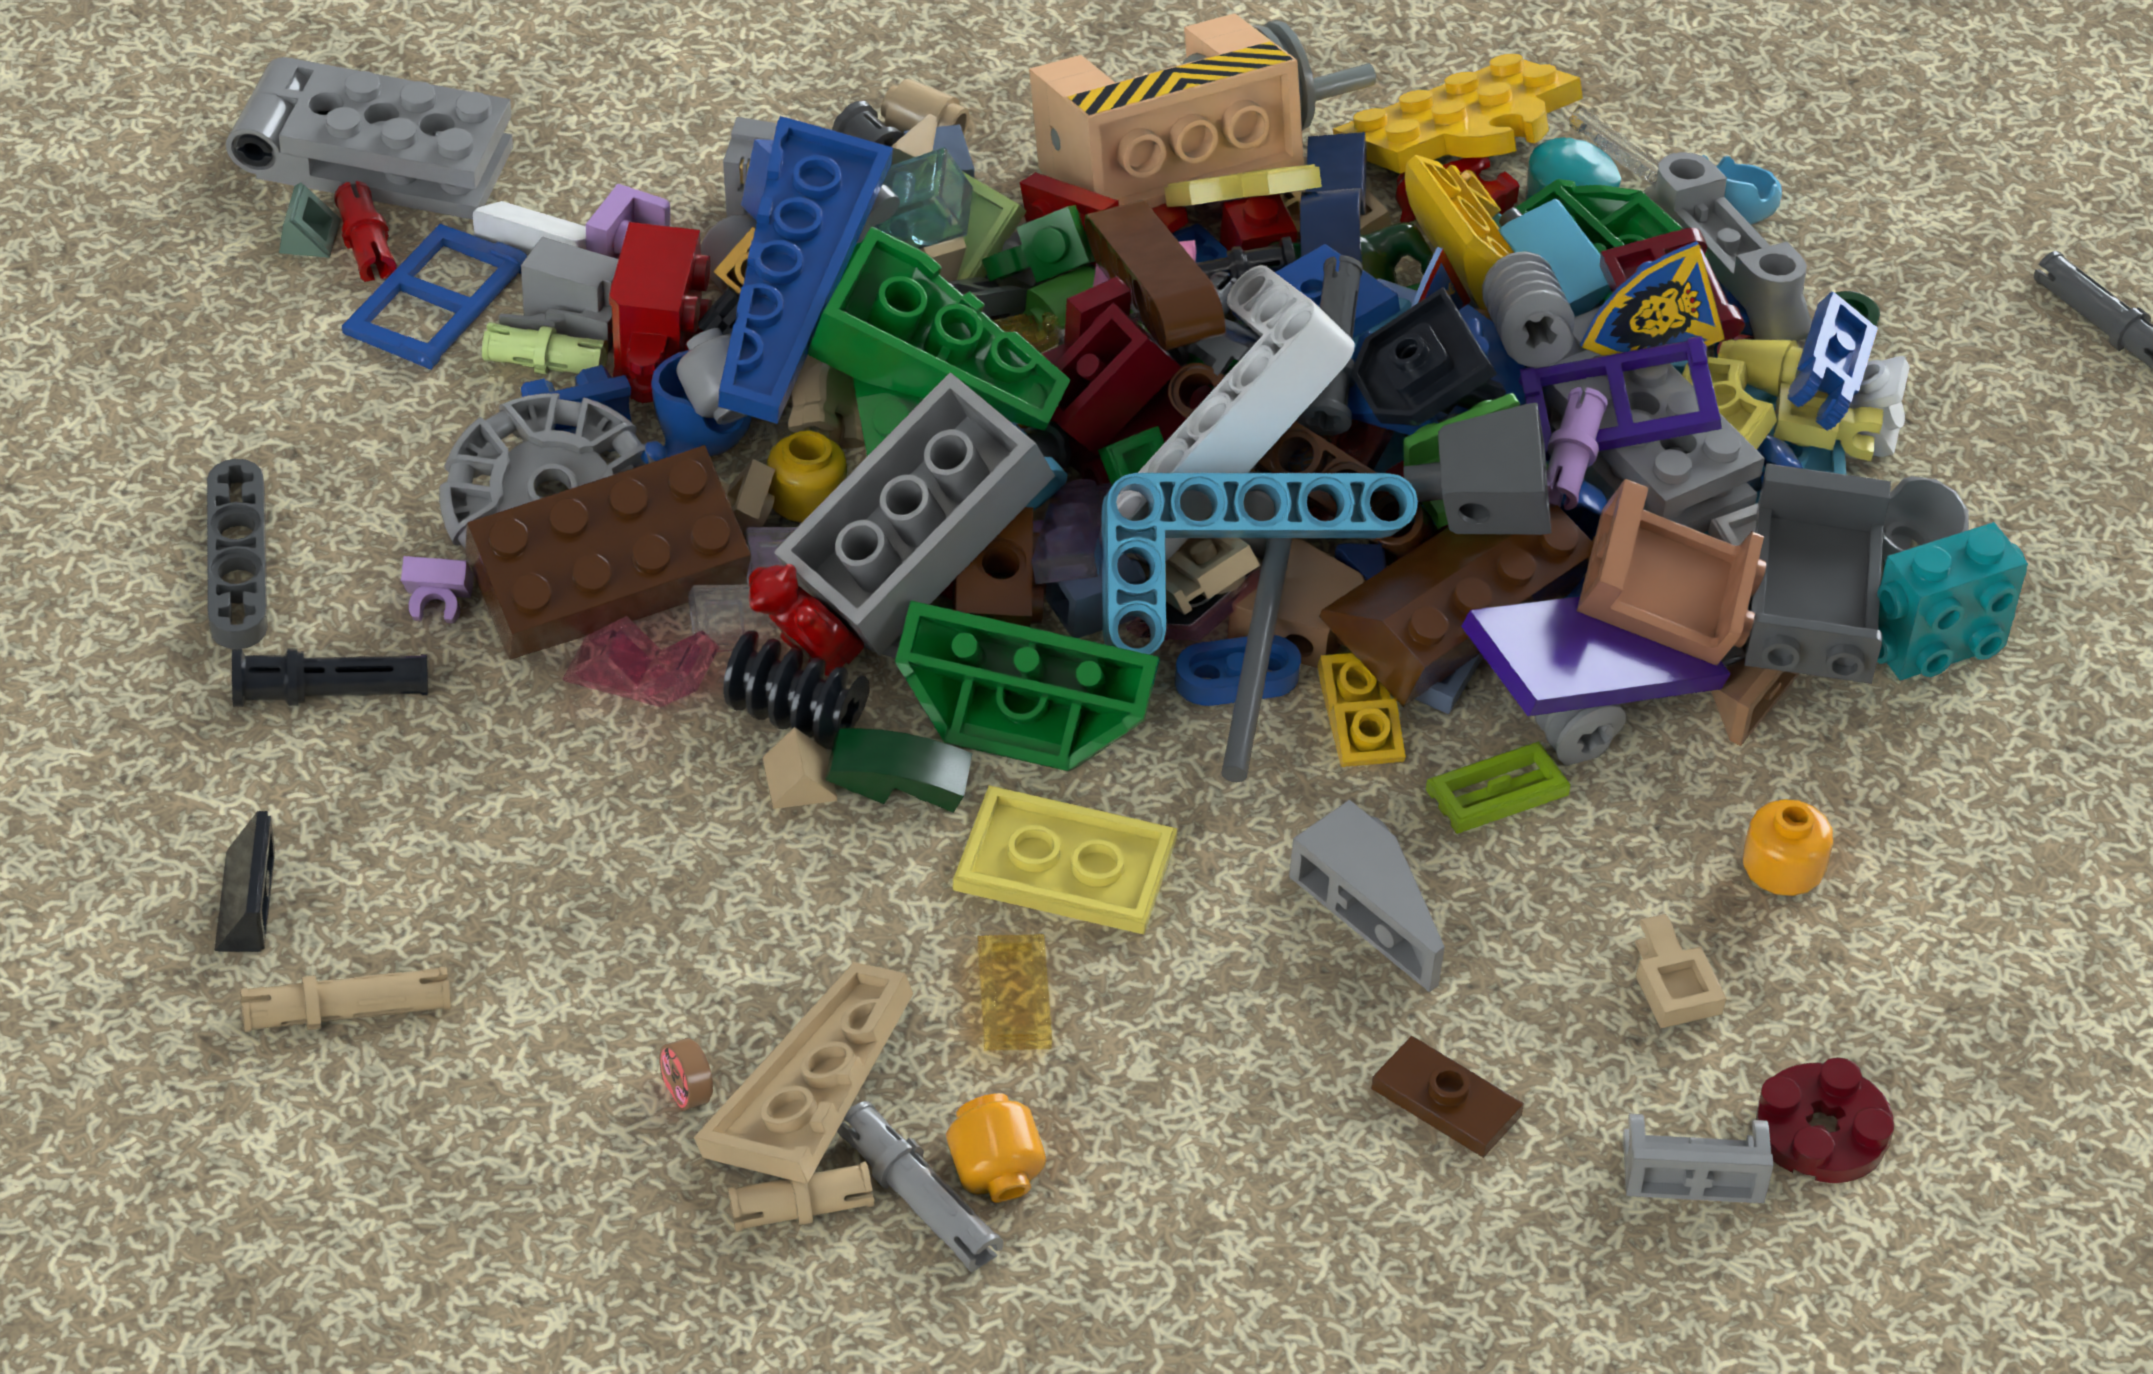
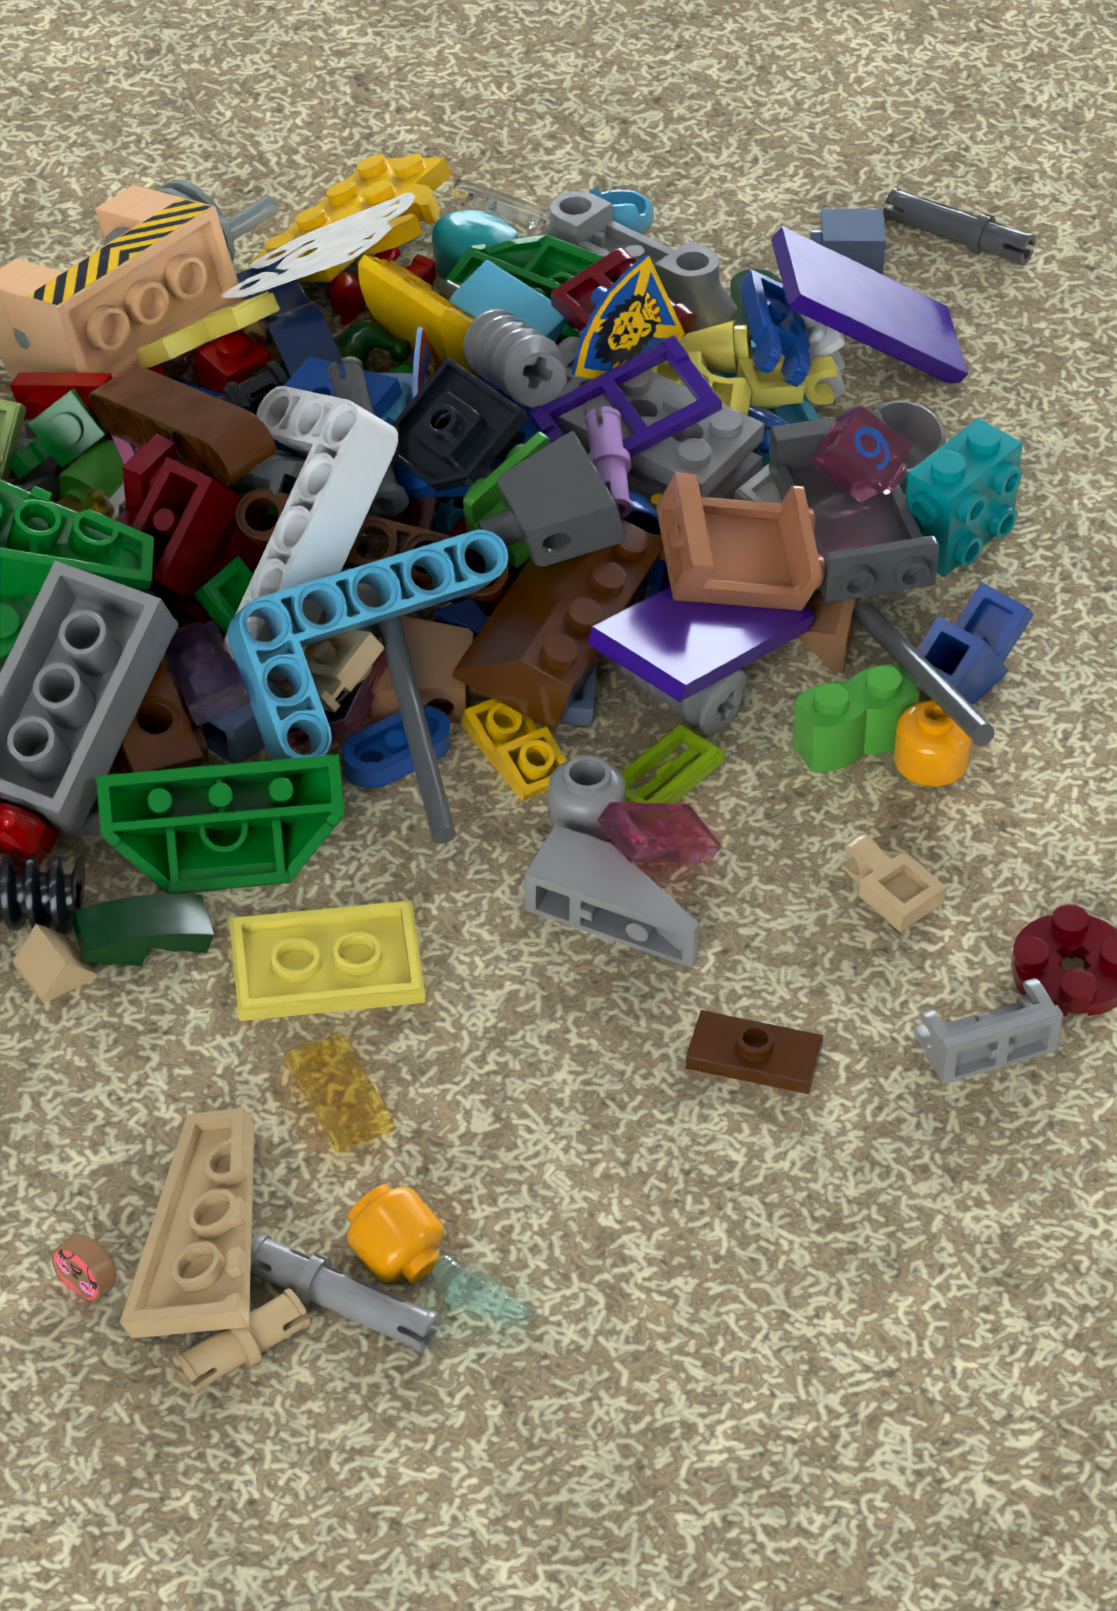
camera: 20 degrees left, 0 degrees up
none -> white piece [221,193,415,298]
none -> clear light blue bar [432,1256,535,1326]
none -> light grey head [548,755,626,841]
none -> clear pink plate [597,802,722,863]
none -> tile [771,226,968,383]
none -> bright green brick [792,664,919,772]
none -> clear pink brick [809,405,913,502]
none -> sand blue brick [810,208,886,275]
none -> dark grey axle [854,602,994,746]
none -> blue brick [917,582,1034,704]

